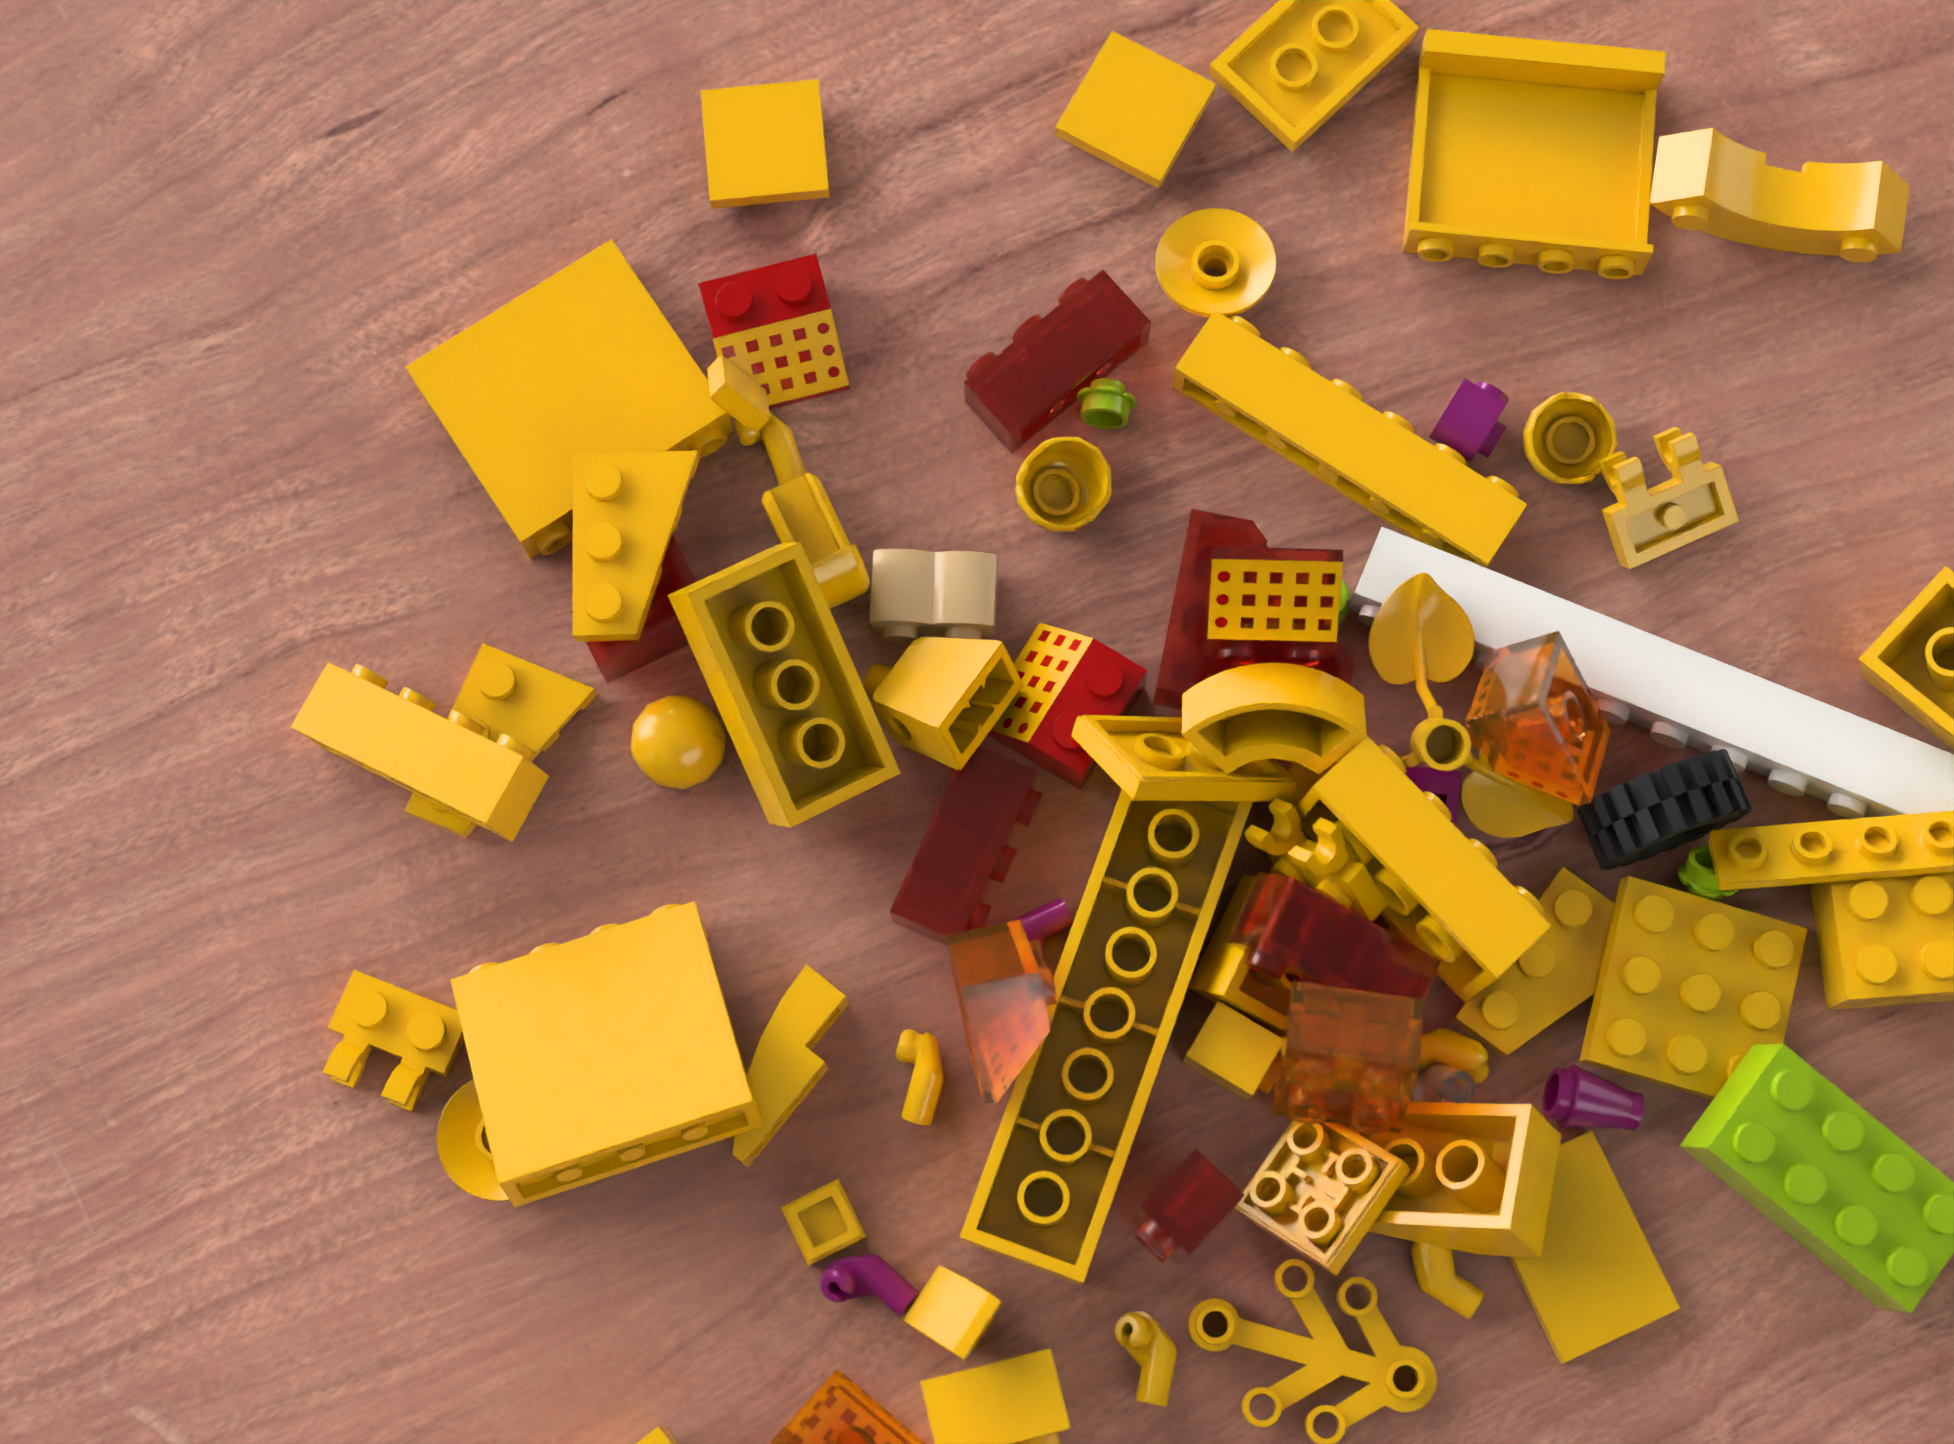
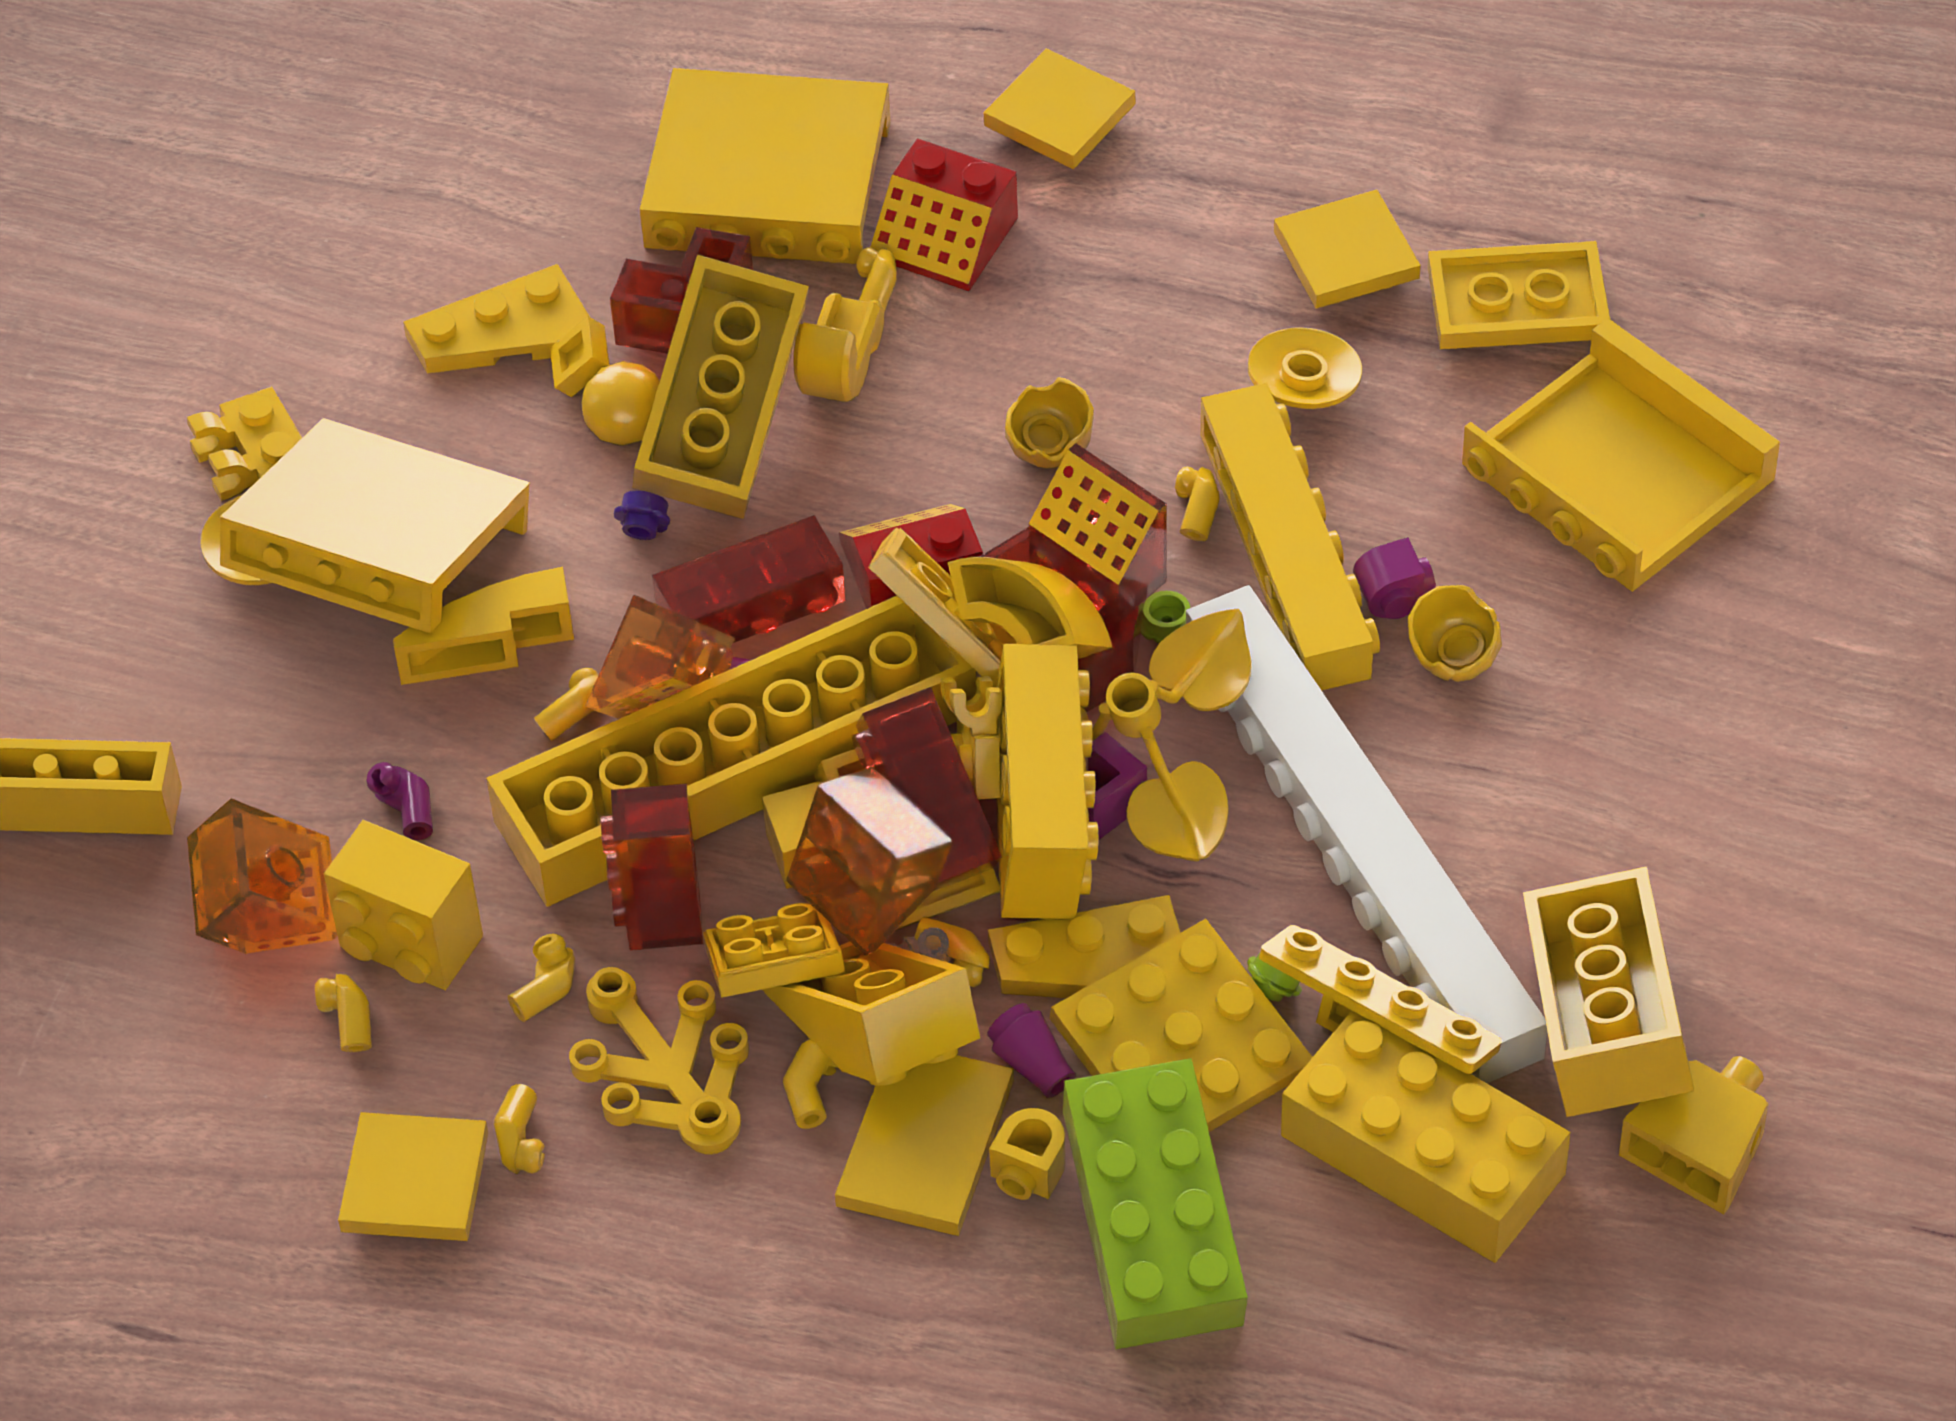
camera: 40 degrees right, 25 degrees down
yellow brick [291,662,549,842] -> none
yellow wing [572,450,700,642] -> none
yellow tile [707,354,771,432] -> none
yellow tile [780,1179,867,1267] -> none
yellow torso [864,637,1023,770] -> none
tan brick [869,549,998,645] -> none
yellow slope [903,1265,1002,1362] -> none
clear red brick [964,270,1151,454] -> none
lime plate [1077,378,1137,430] -> none
clear orange slope [1466,631,1611,806] -> none
black tyre [1577,749,1752,870] -> none
yellow plate [1598,427,1739,570] -> none
yellow brick [1650,128,1910,263] -> none
none -> yellow plate [550,316,610,397]
none -> dark purple plate [613,491,670,540]
none -> yellow plate [989,1108,1065,1200]
none -> yellow arm [1175,466,1219,541]

